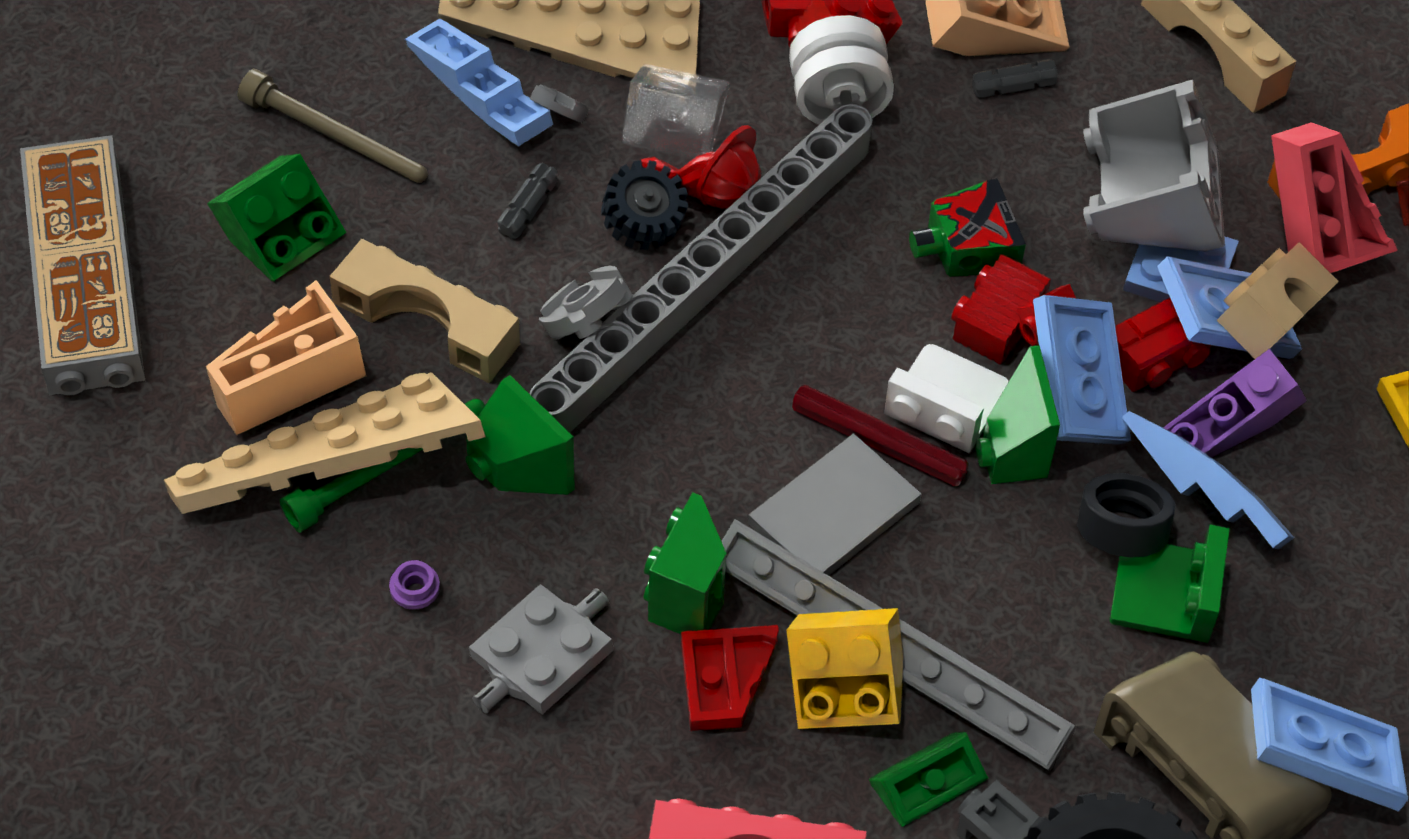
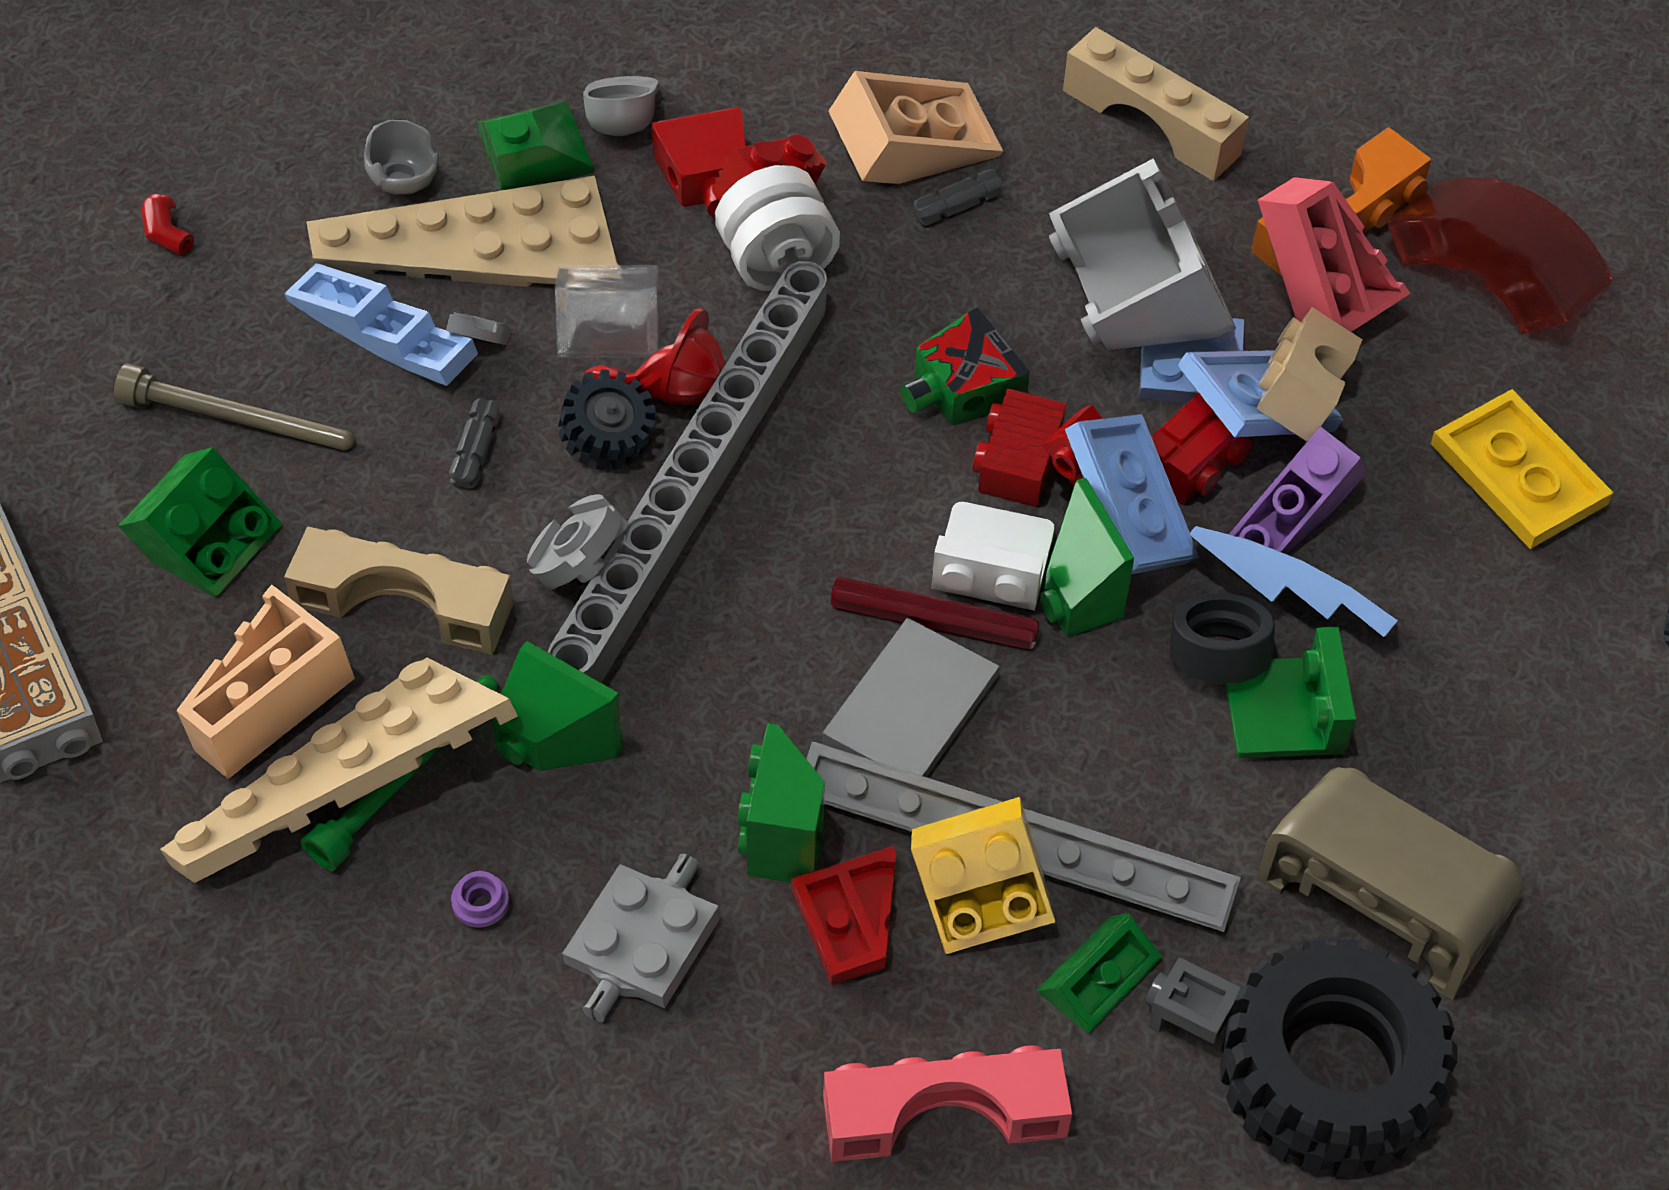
camera: 15 degrees left, 0 degrees up
light blue tile [1251,677,1408,811] -> none

